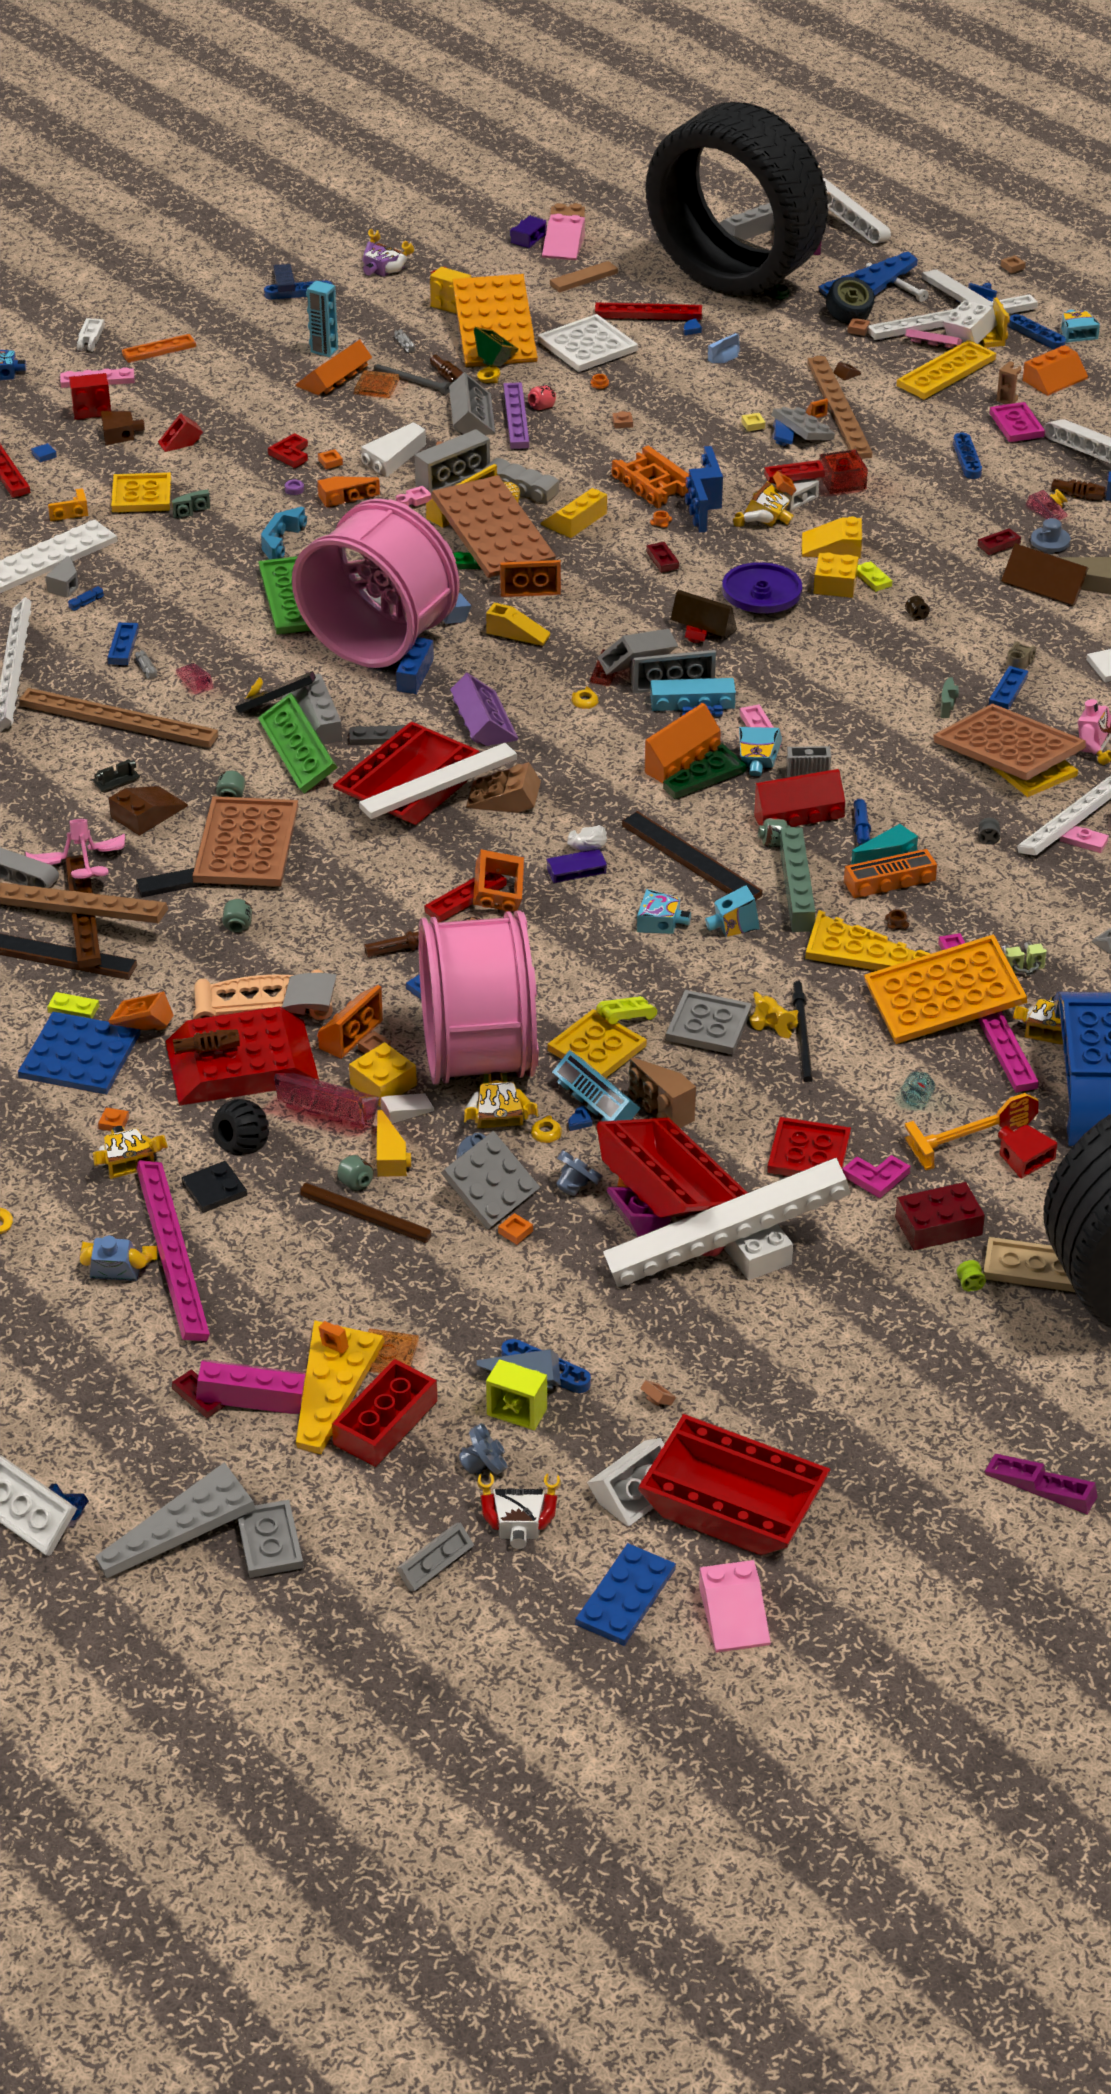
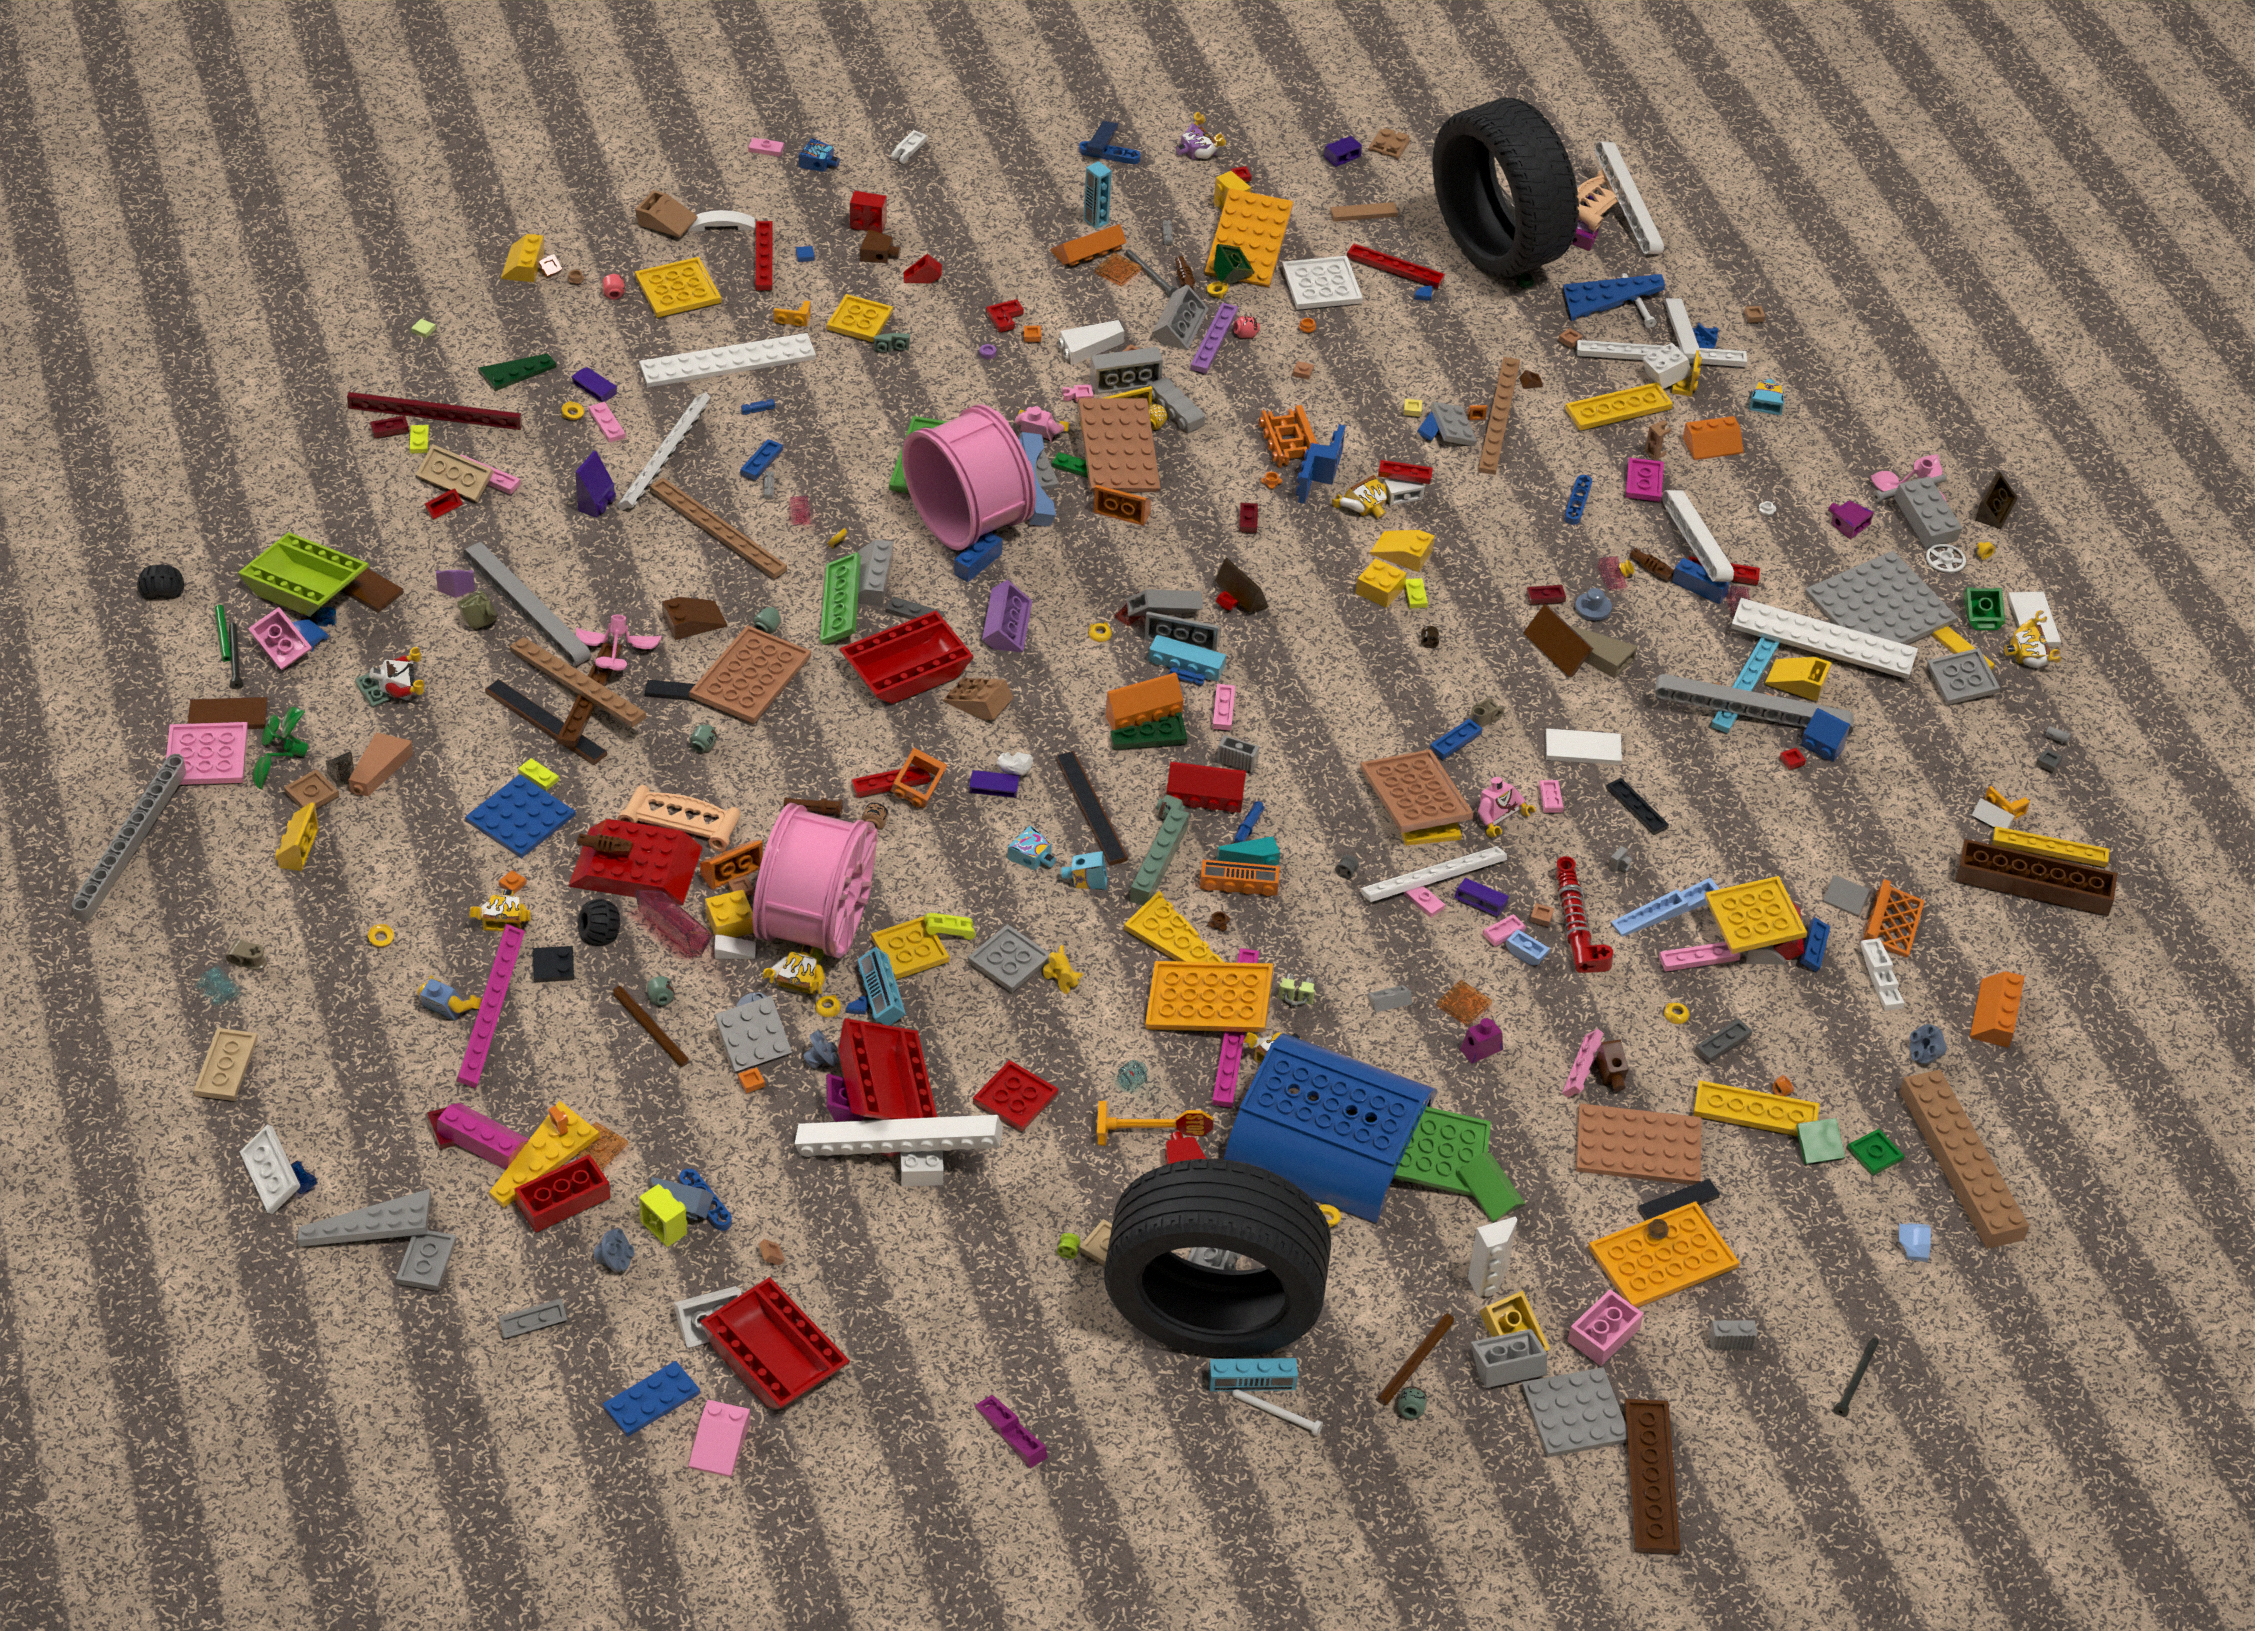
camera: 20 degrees right, 5 degrees up
light grey slope [46,556,79,598] -> none
bright pink plate [60,368,135,388] -> none
pearl dark grey hinge [92,759,140,792] -> none
orange slope [108,991,174,1031] -> none
orange tile [122,334,196,363] -> none
black tile [235,671,316,714] -> none
dark azure slope [261,507,307,560] -> none
light grey slope [282,973,337,1015] -> none
orange slope [317,476,380,508] -> none
white tile [359,743,517,819] -> none
yellow slope [377,1110,411,1177] -> none
torso [477,1473,561,1549] -> none
yellow slope [486,603,550,646] -> none
yellow slope [541,488,607,538] -> none
bright pink slope [542,214,585,260] -> none
medium nougat slope [628,1057,696,1128] -> none
light blue slope [708,333,740,363] -> none
dark purple dish [722,562,802,613] -> none
medium azure torso [739,727,782,776] -> none
orange plate [773,471,797,496] -> none
black bar [792,981,813,1082] -> none
clear red brick [819,449,868,494] -> none
black wheel [826,277,875,324] -> none
dark pink plate [842,1155,911,1198] -> none
dark red brick [895,1182,985,1251] -> none
bright pink plate [905,329,963,349] -> none
sand green slope [940,677,959,718] -> none
blue beam [1009,314,1066,349] -> none

